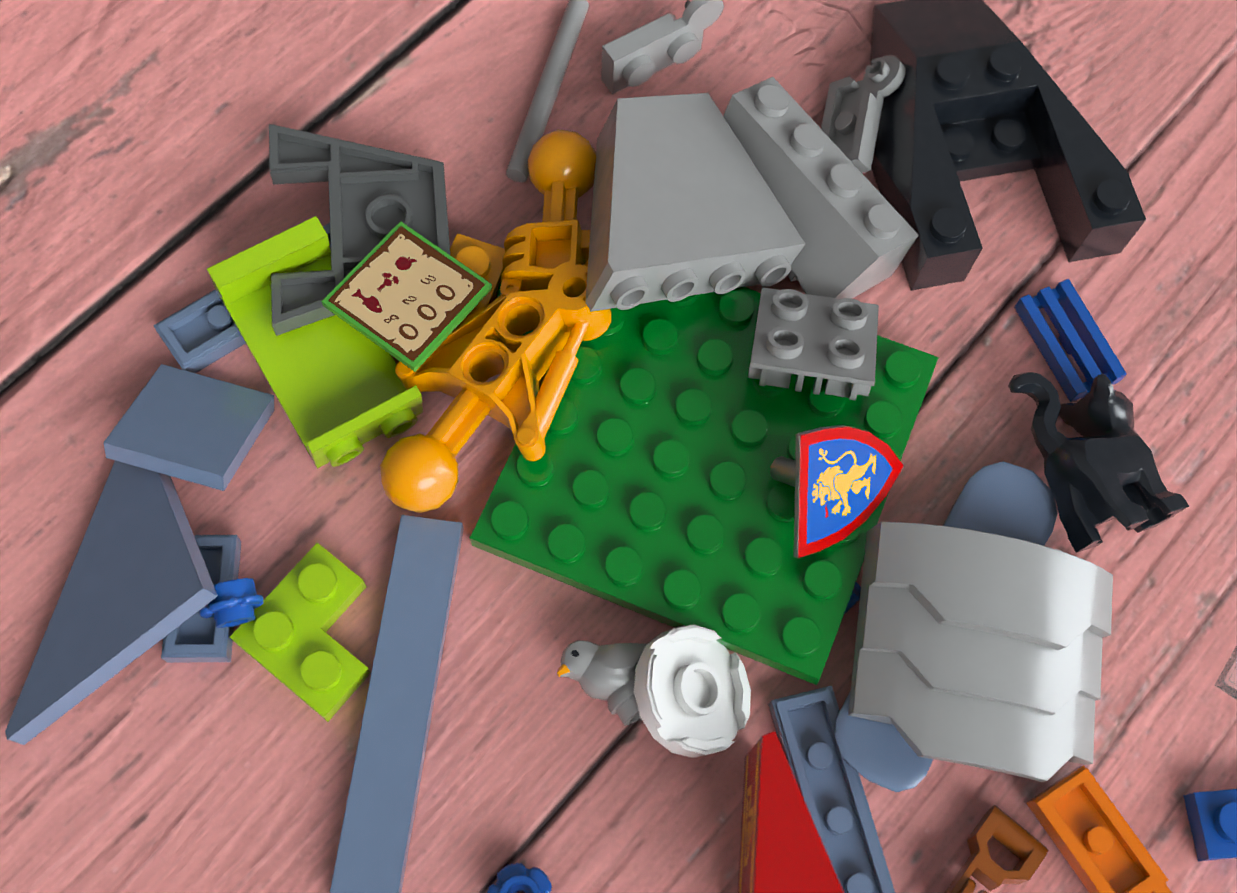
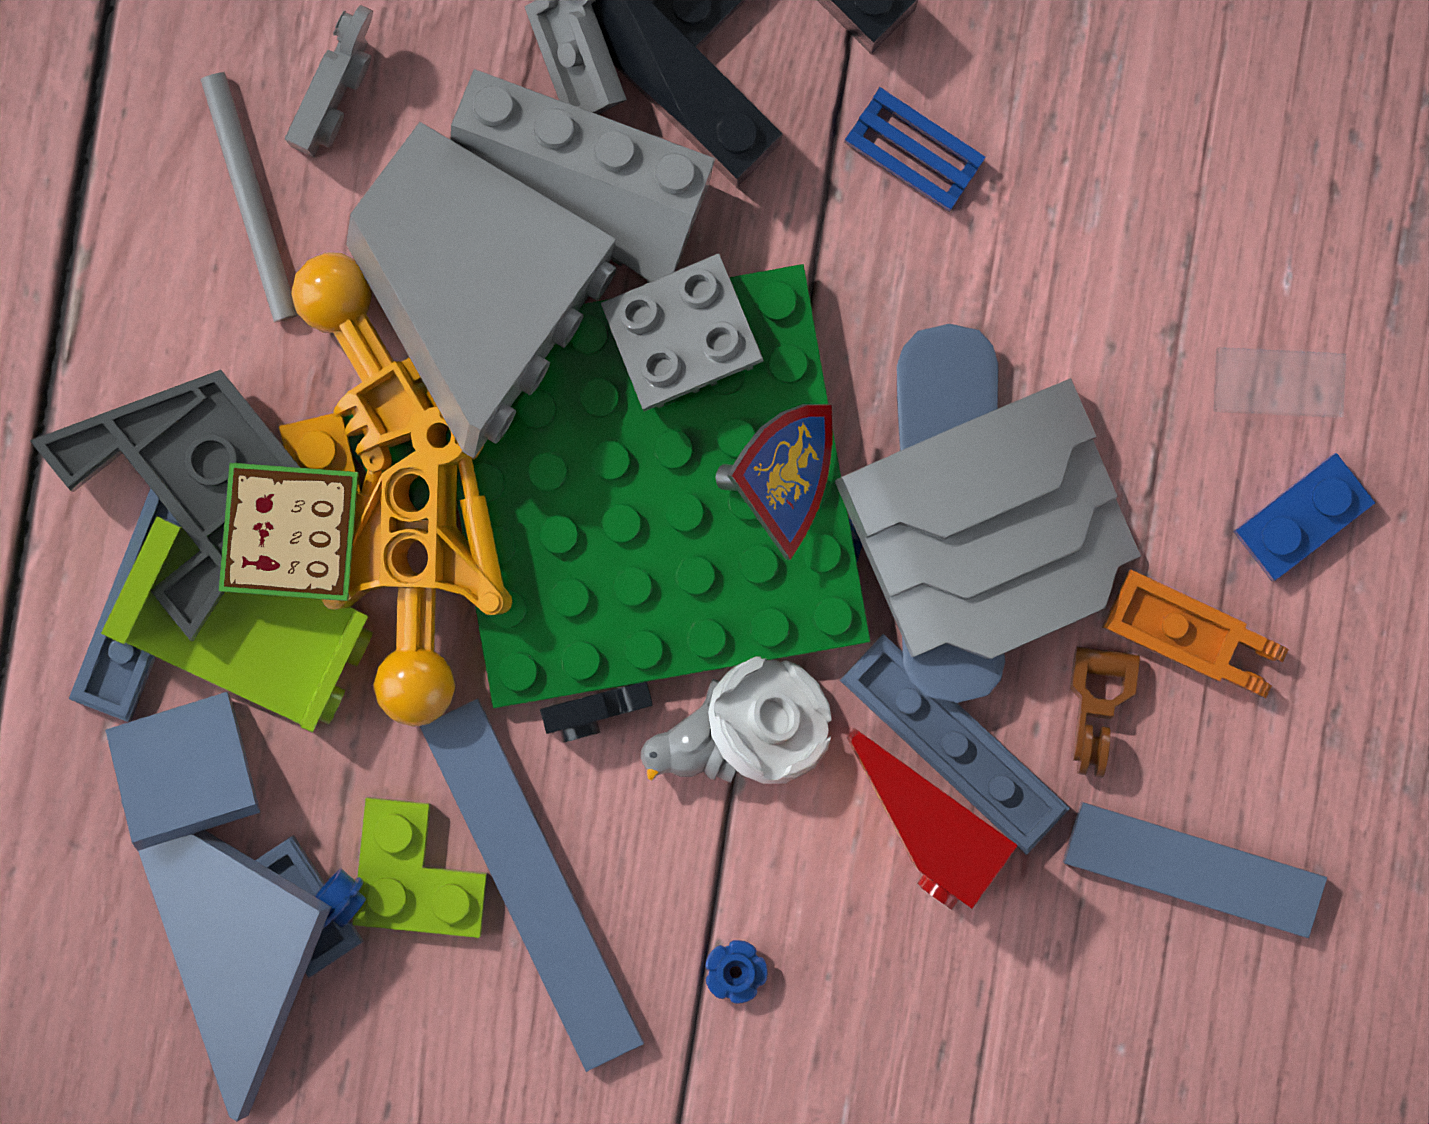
camera: 25 degrees left, 20 degrees up
black animal [1008,372,1189,553] -> none
none -> black plate [540,681,653,742]

